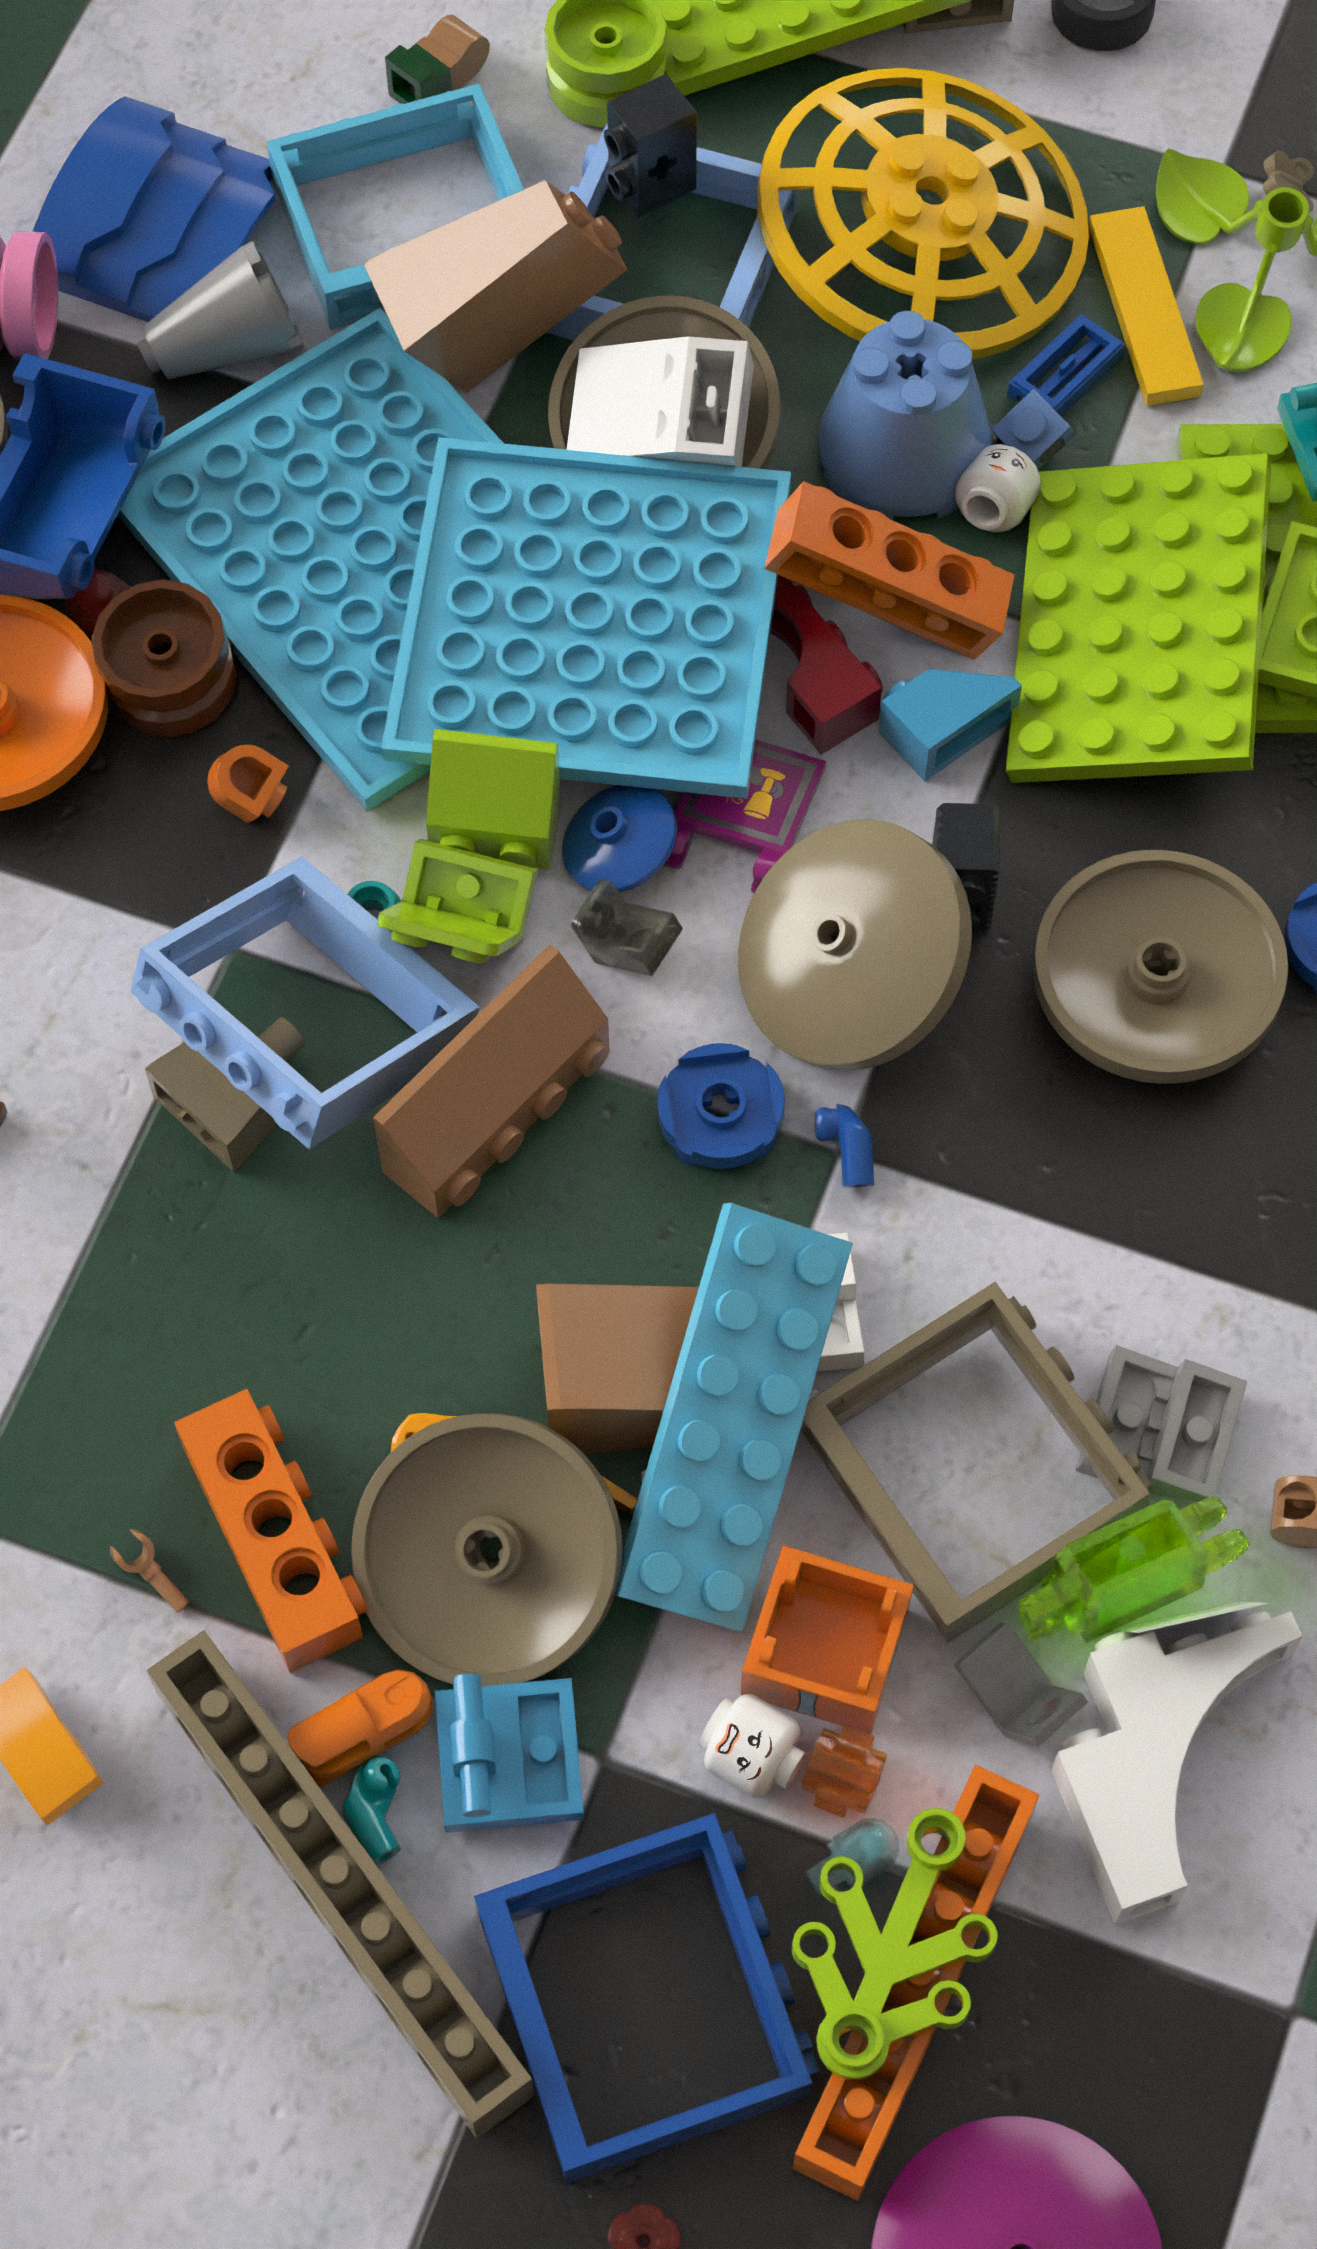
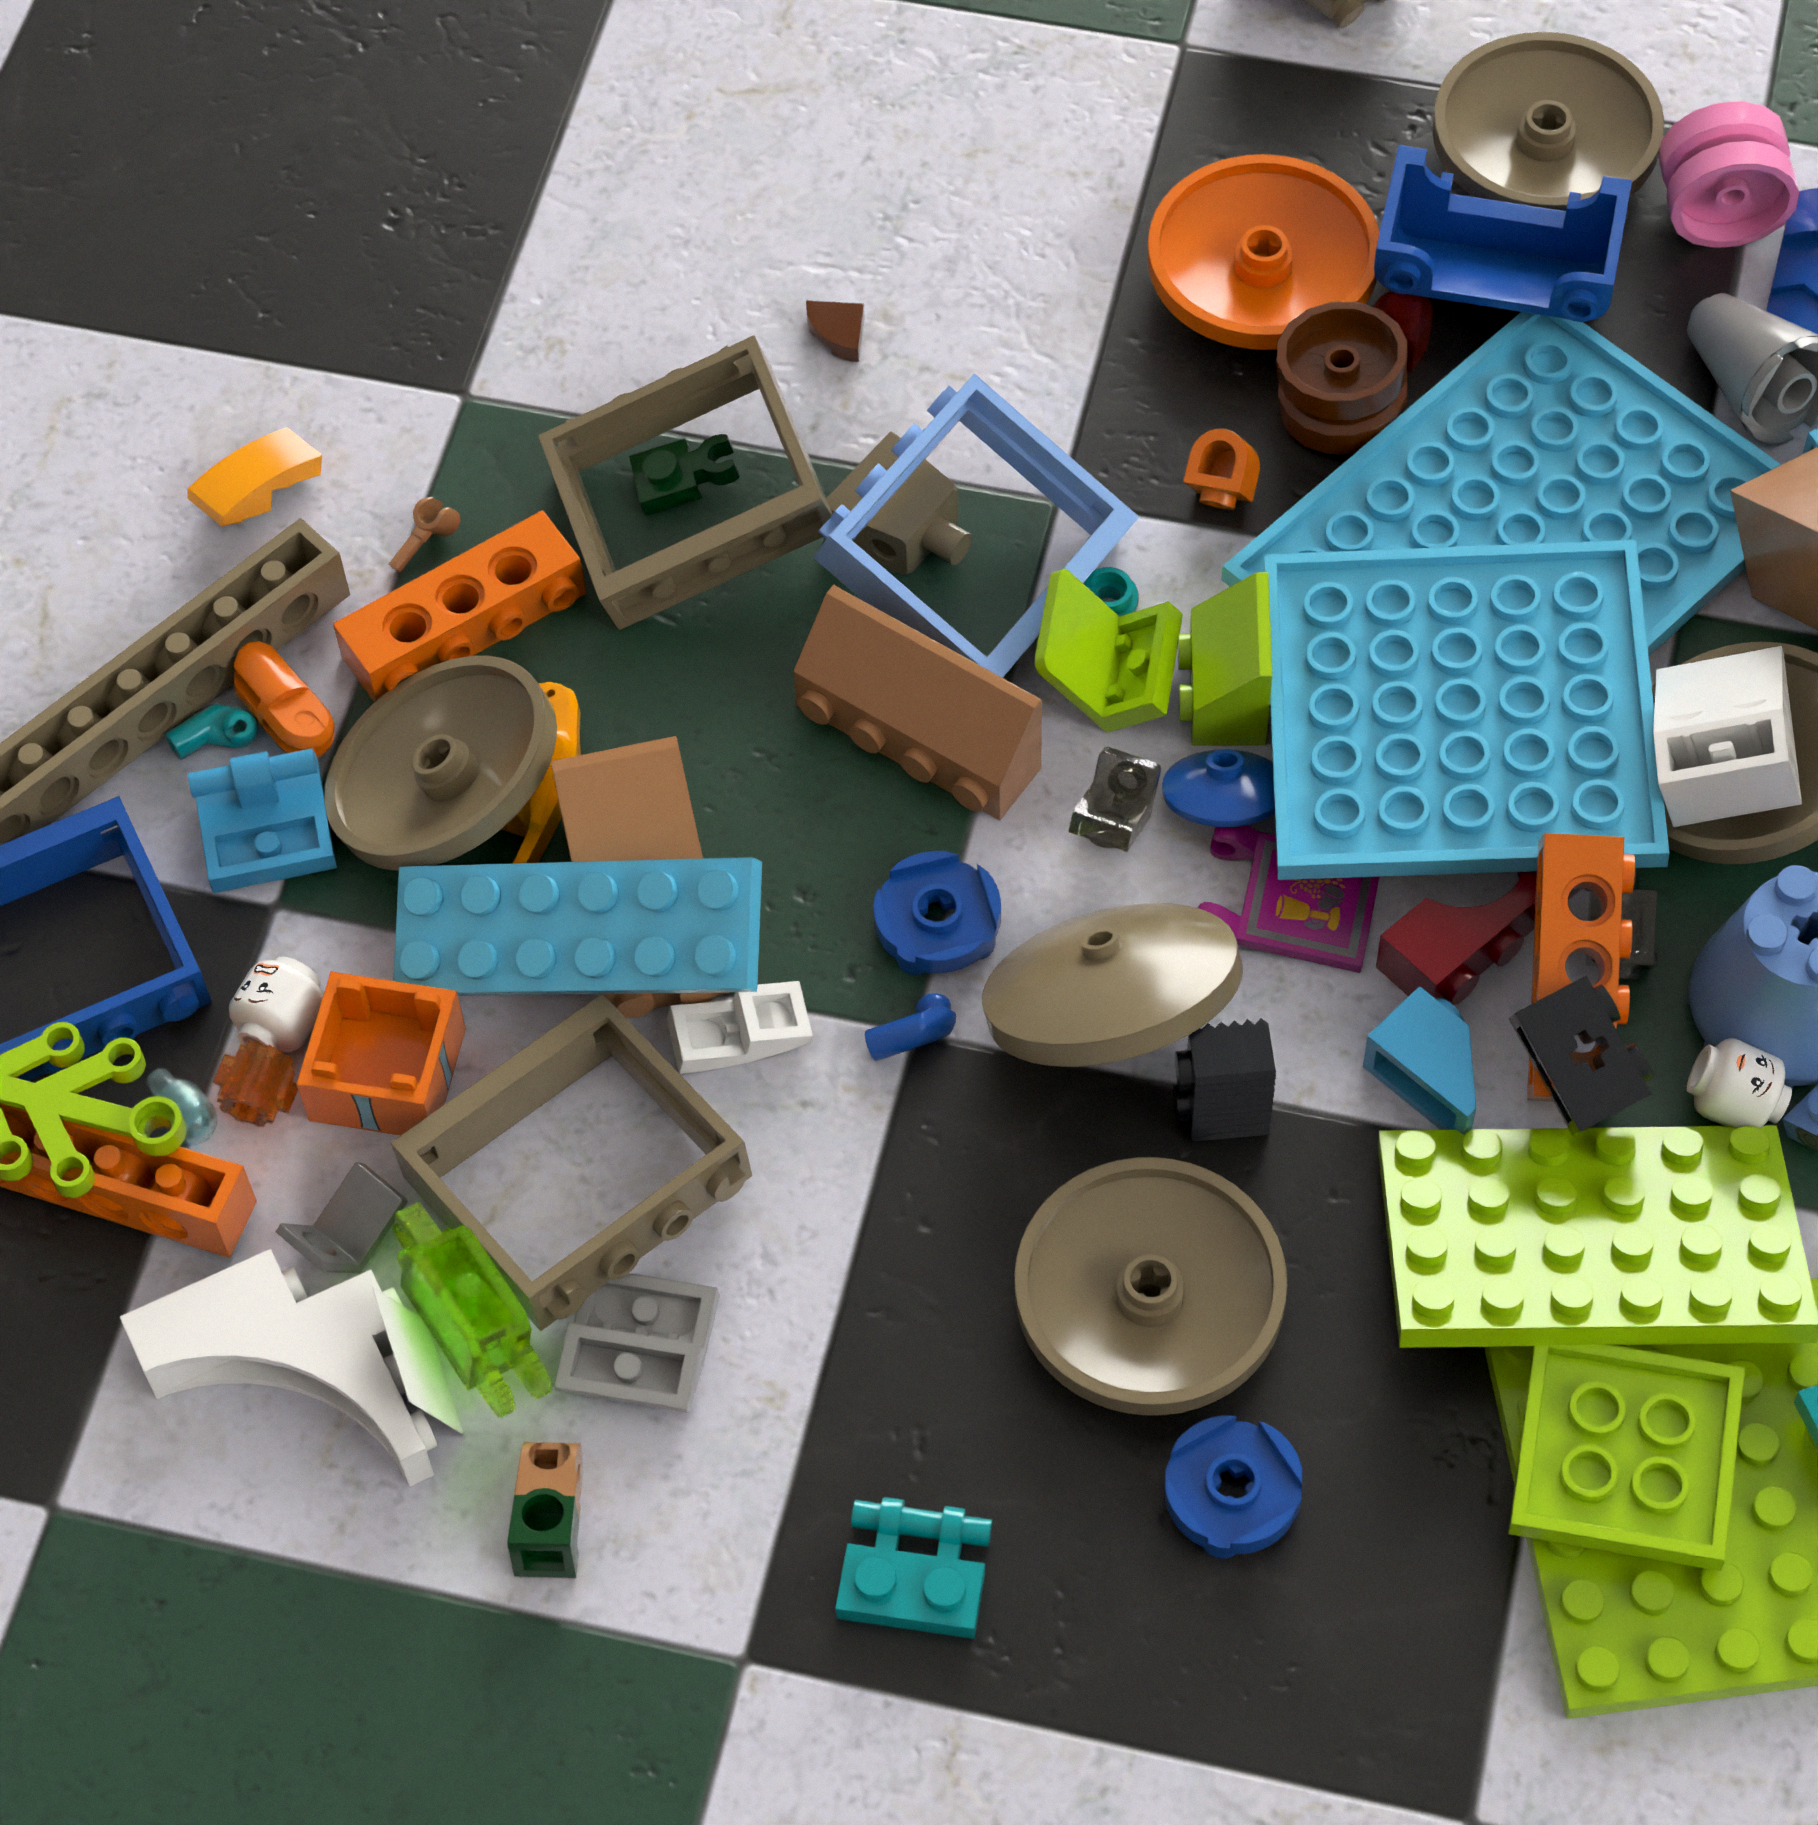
camera: 85 degrees right, 5 degrees down
none -> dark tan window [538,335,833,630]
none -> dark green plate [629,434,740,515]
none -> black brick [1509,975,1653,1136]

